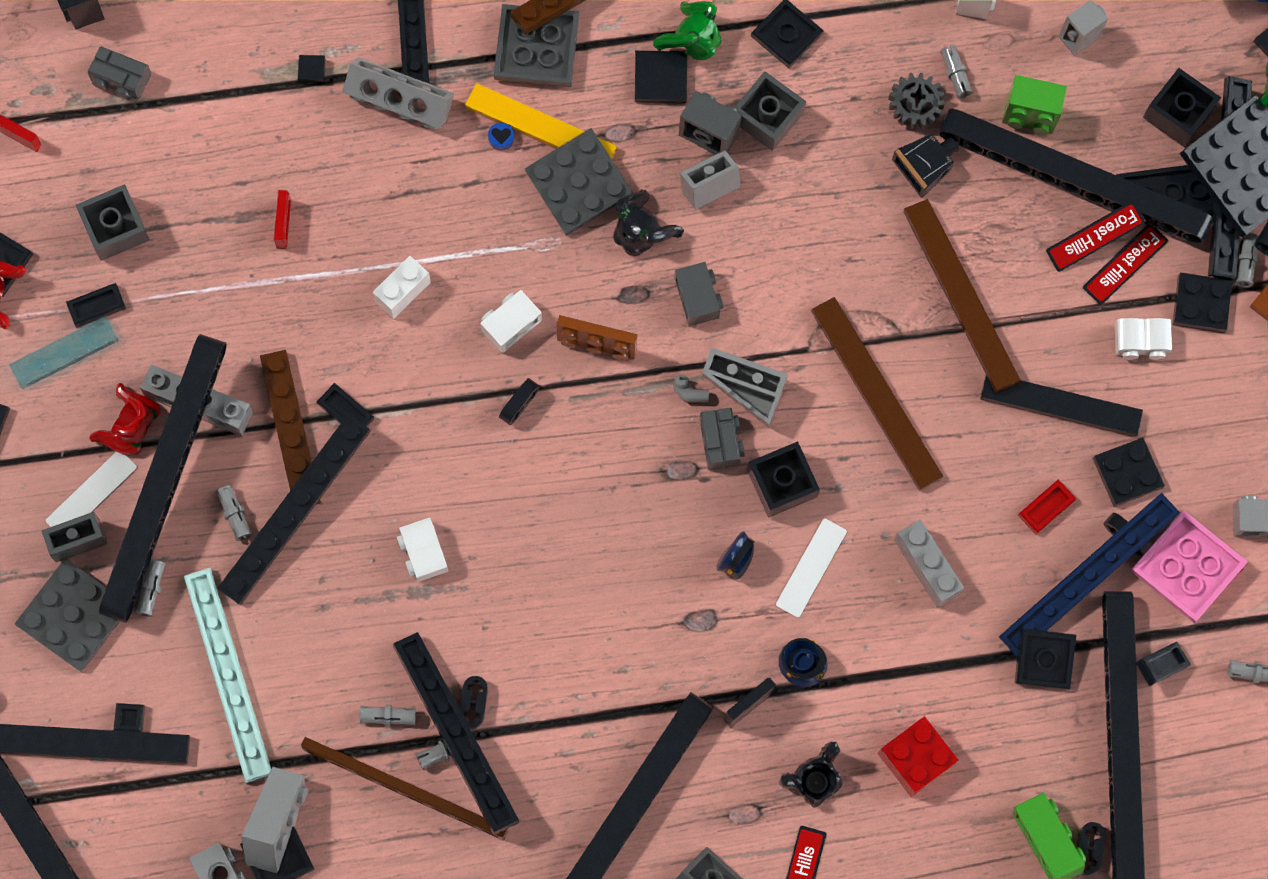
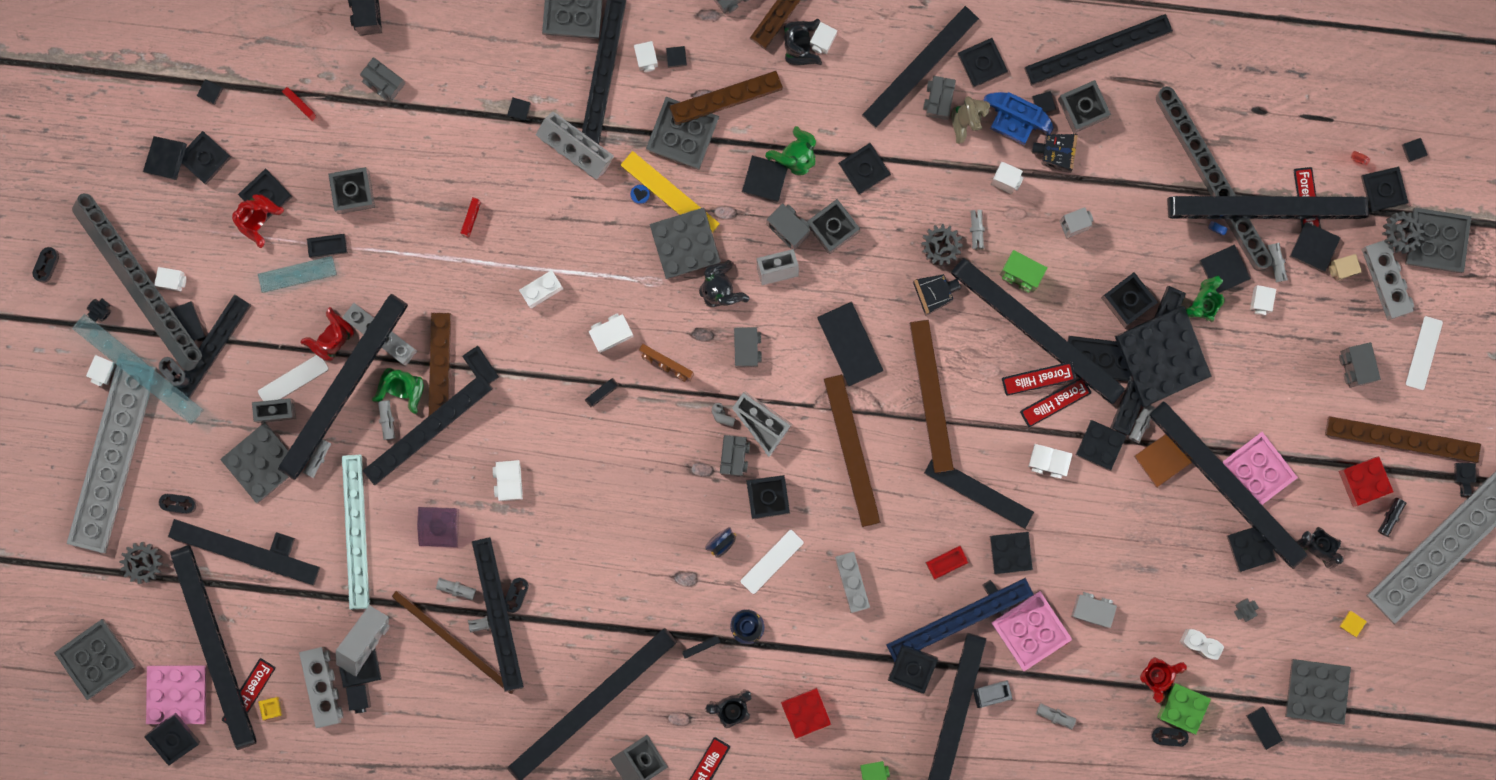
camera: 20 degrees right, 10 degrees up
none -> green hair [372,368,424,414]
none -> clear purple slope [417,507,459,548]
none -> black tile [817,301,884,387]

